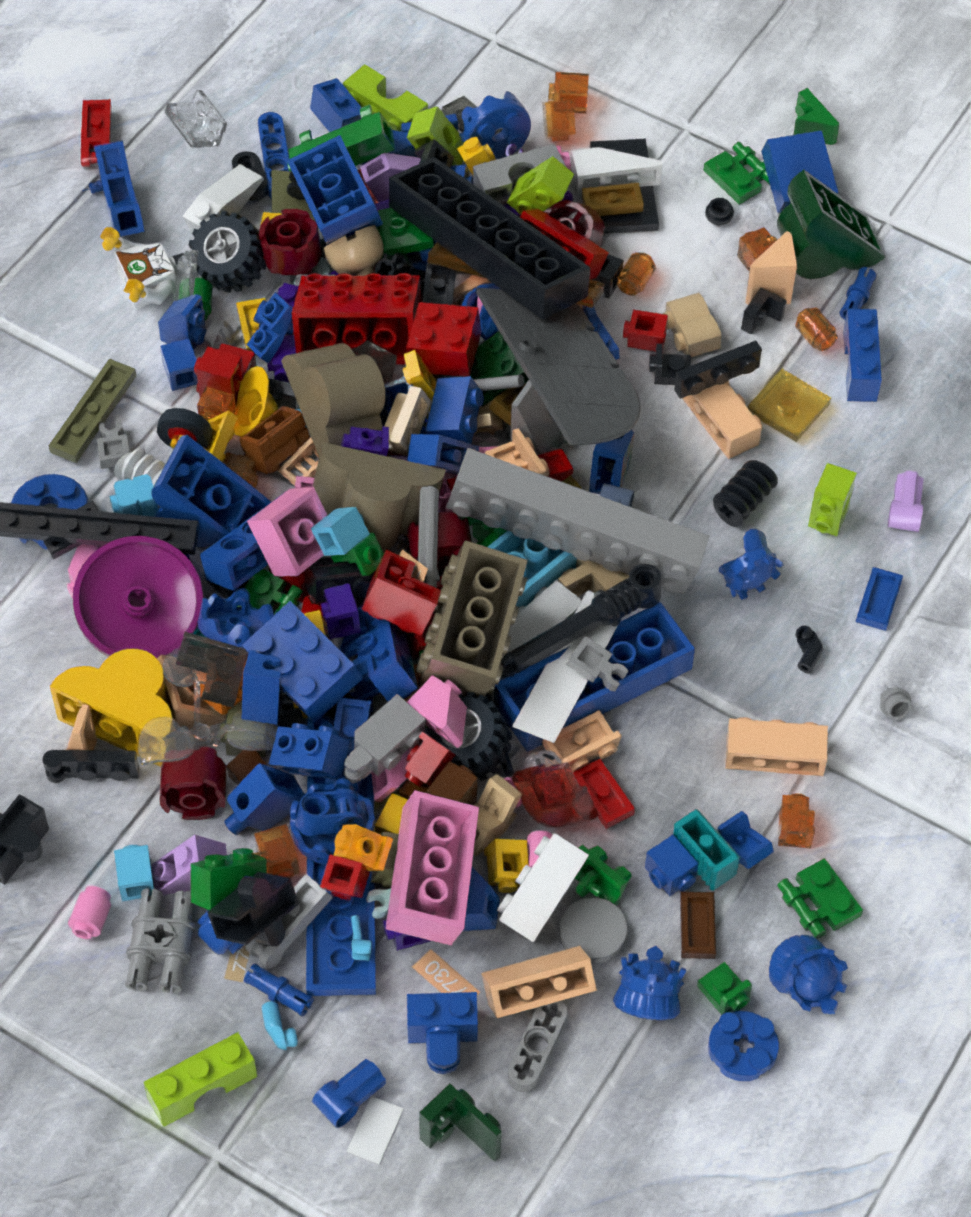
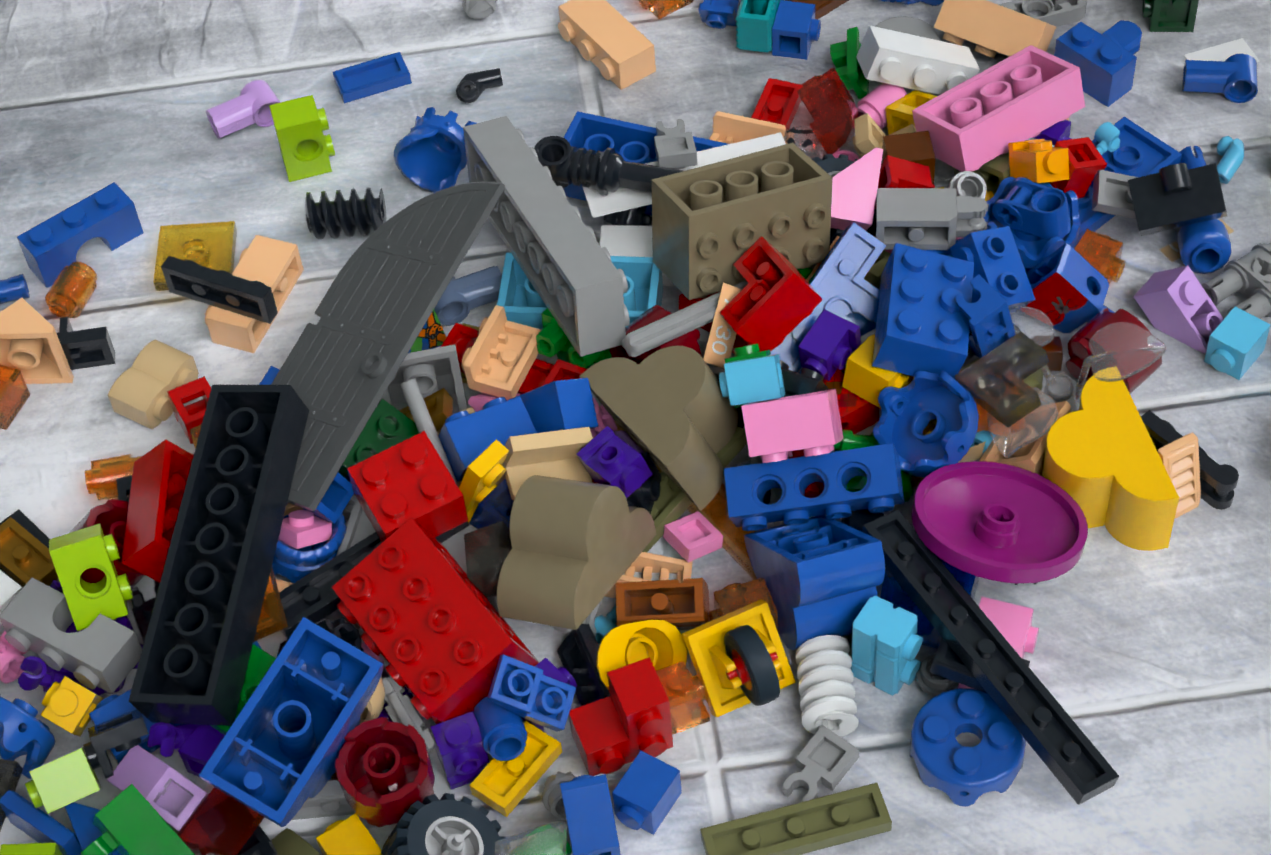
camera: 125 degrees left, 5 degrees down
green brick [191,848,267,910] -> none
black bracket [649,344,691,385] -> none
none -> light grey plate [948,171,987,199]

